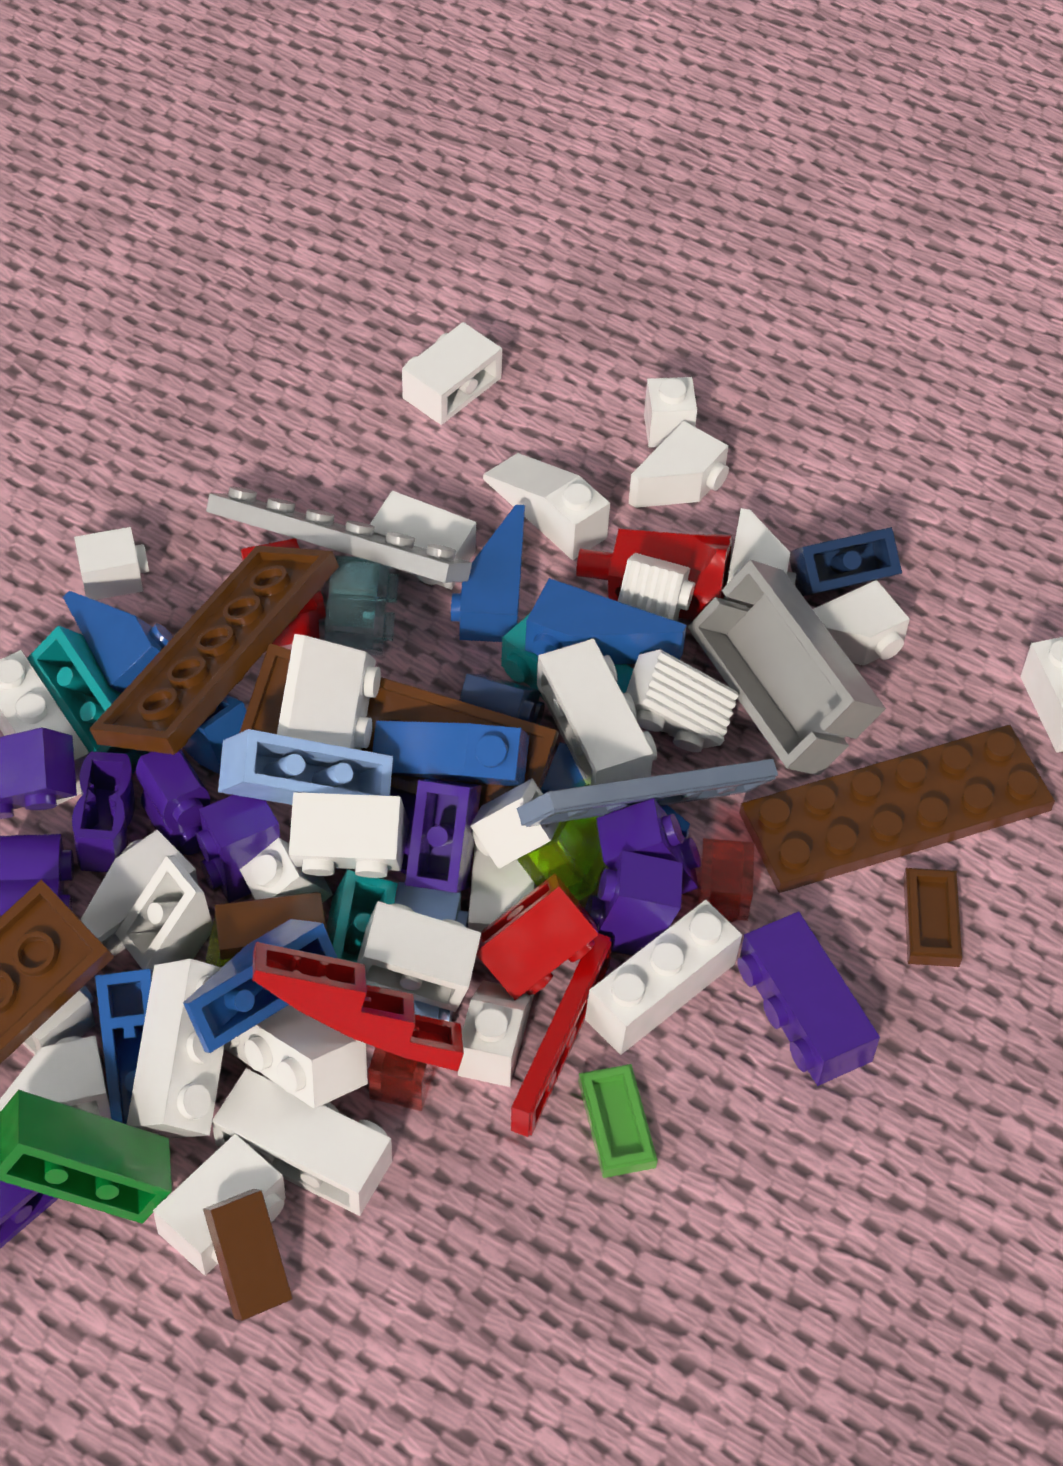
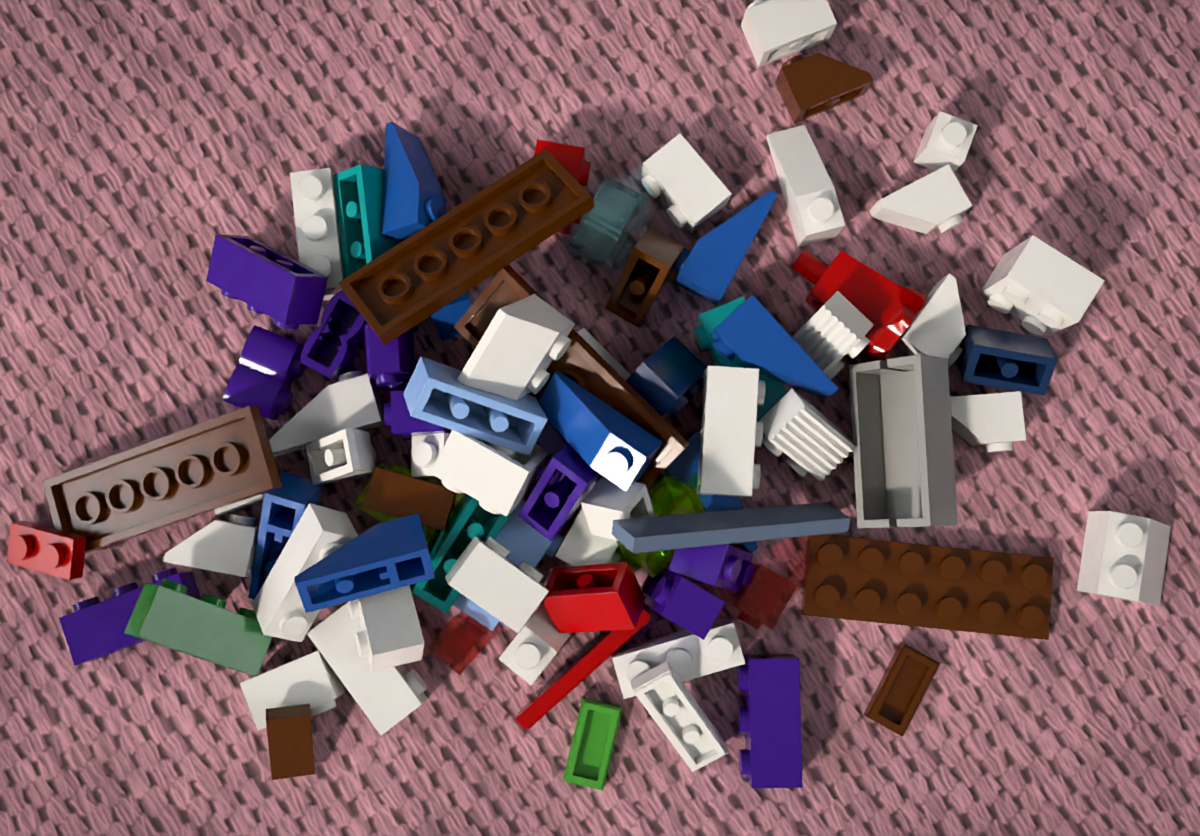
camera: 25 degrees right, 30 degrees up
white brick [74,527,149,600] -> none
light grey plate [206,487,472,583] -> none
red slope [252,942,464,1071] -> none
none -> reddish brown slope [605,227,685,328]
none -> white tile [630,661,729,772]
none -> reddish brown slope [775,53,873,124]
none -> white brick [980,235,1105,336]

